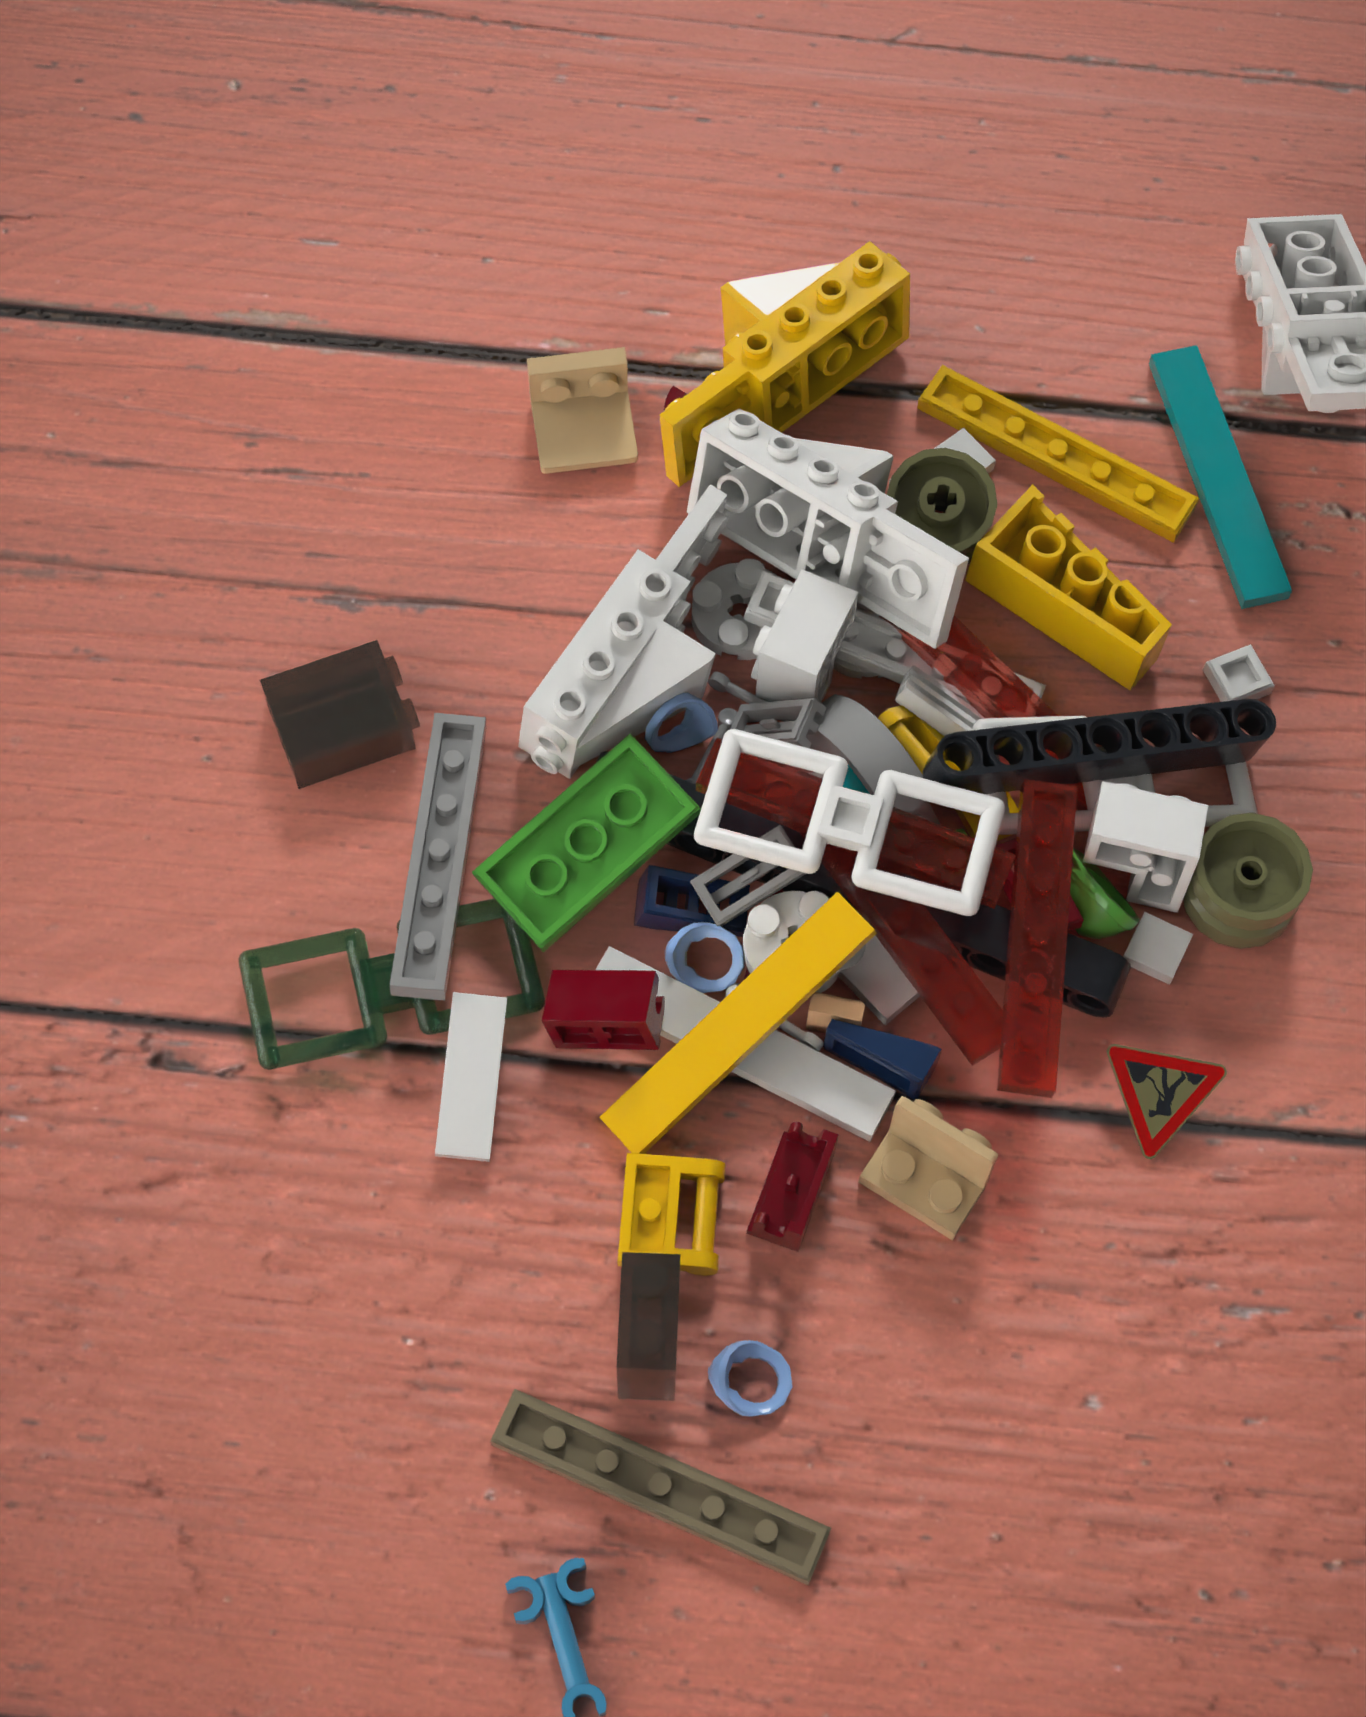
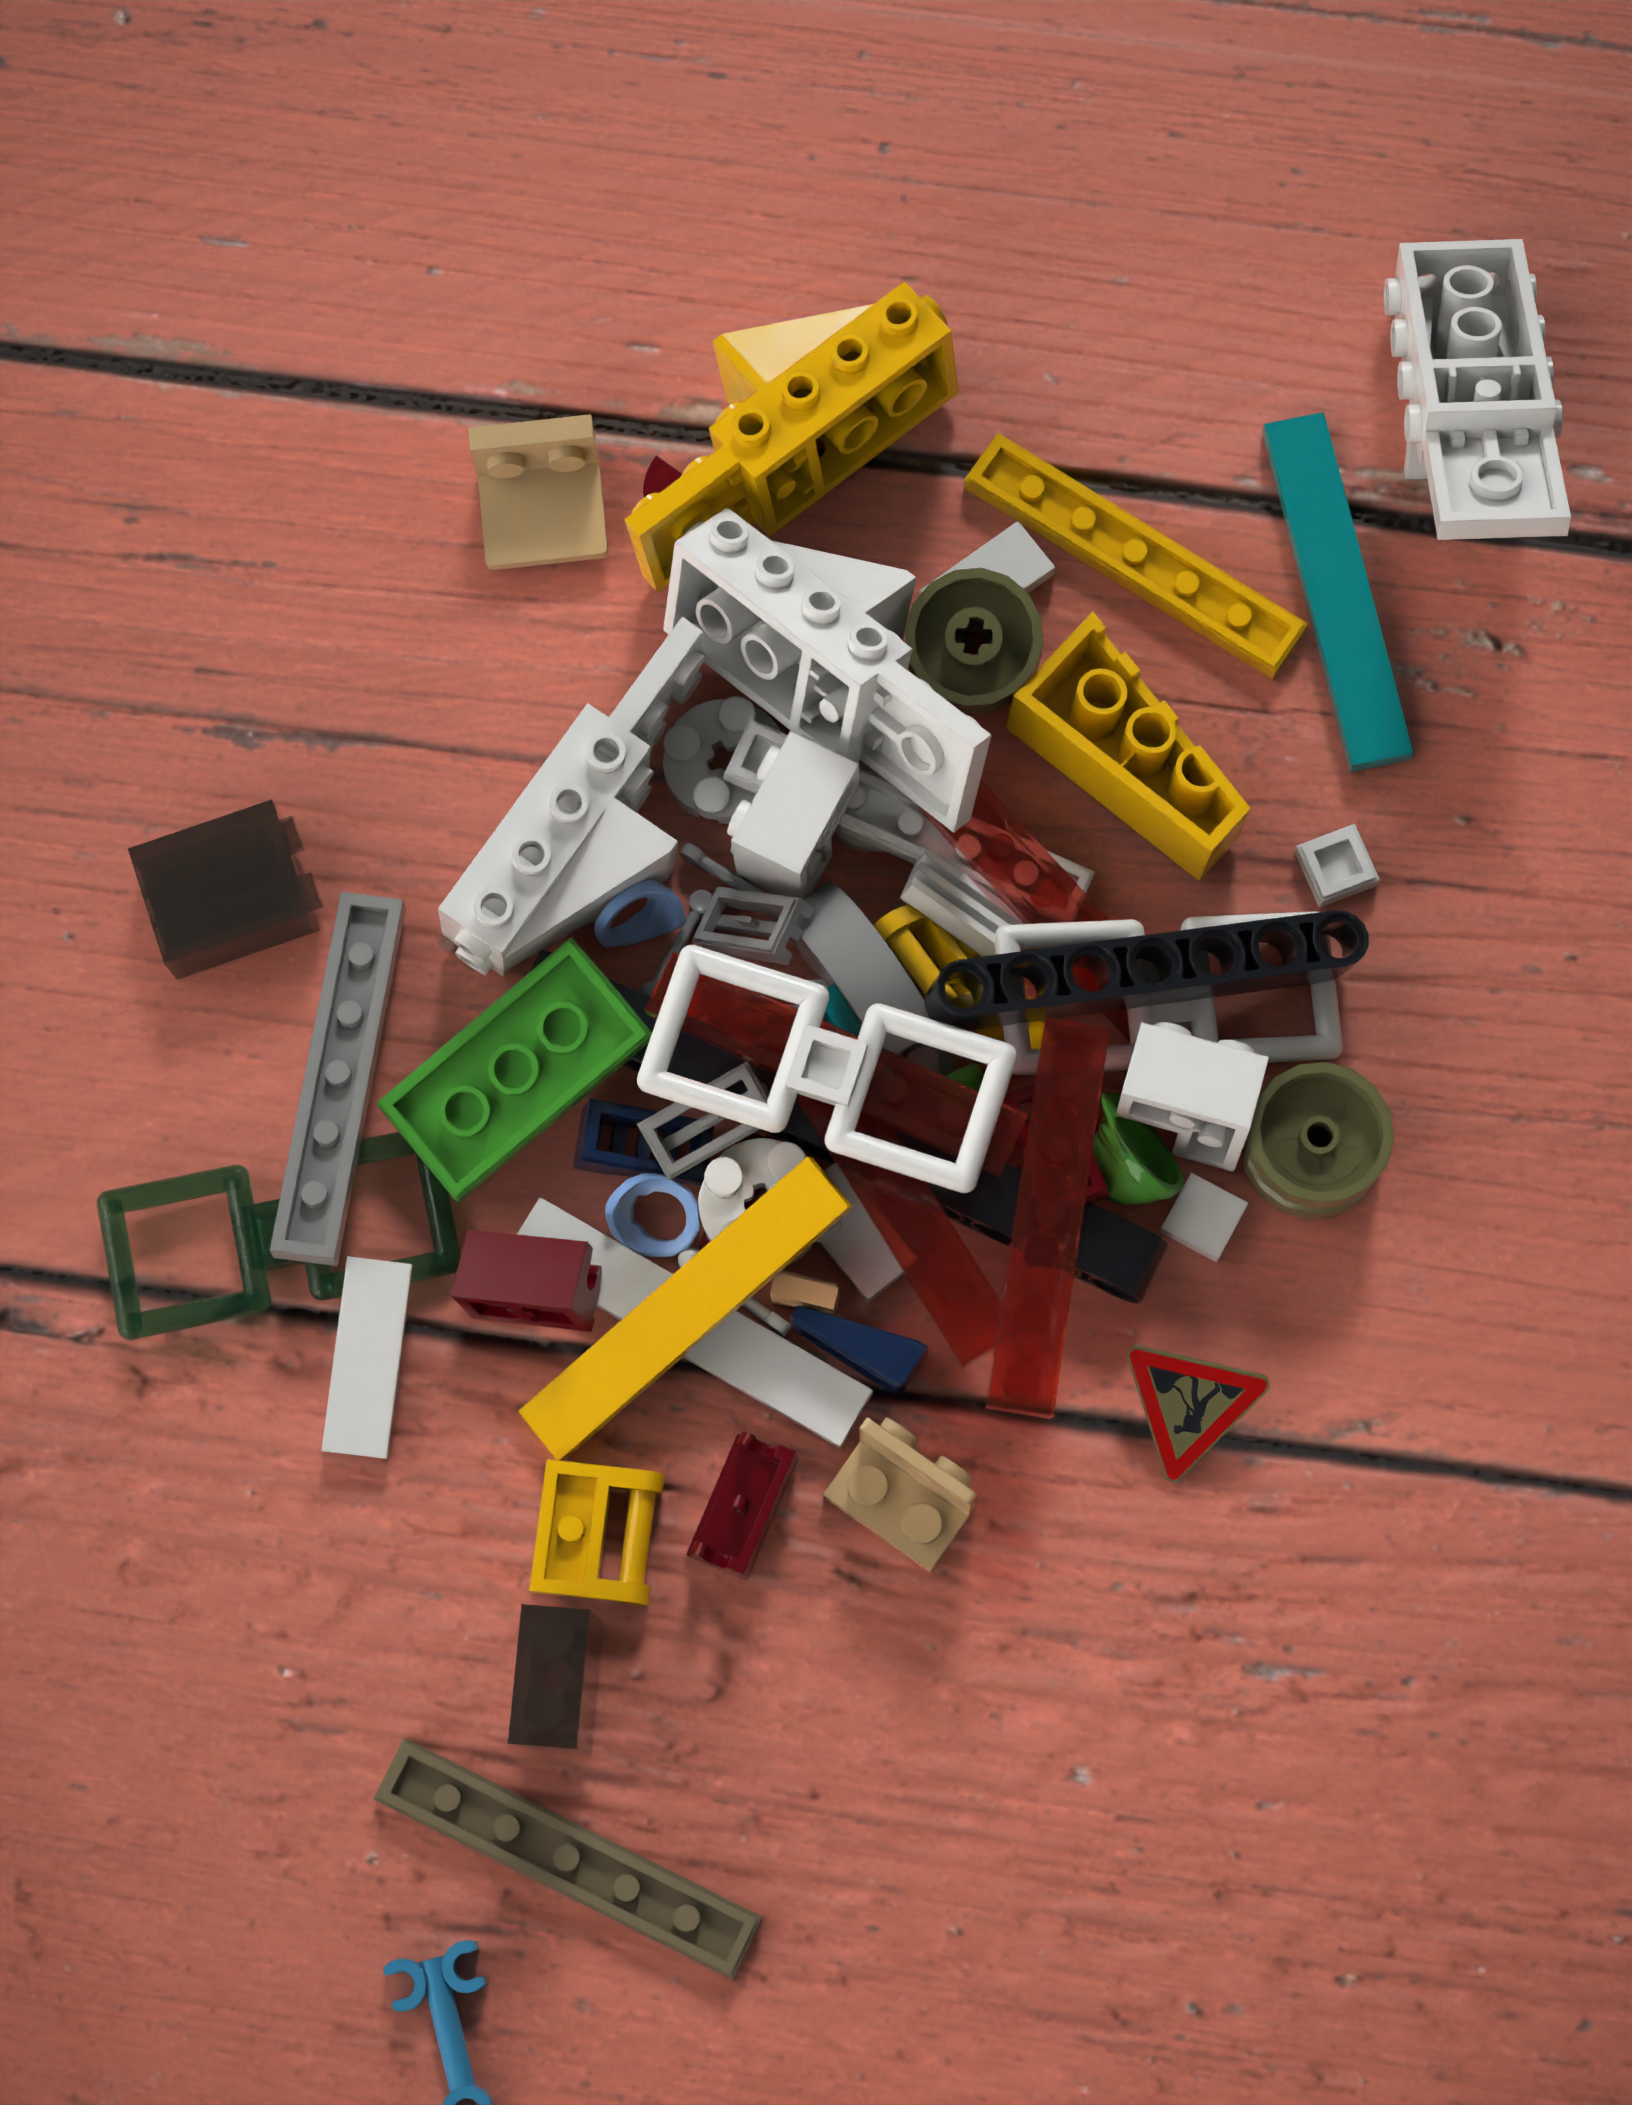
camera: 10 degrees right, 10 degrees up
light blue piece [708,1340,793,1417] -> none

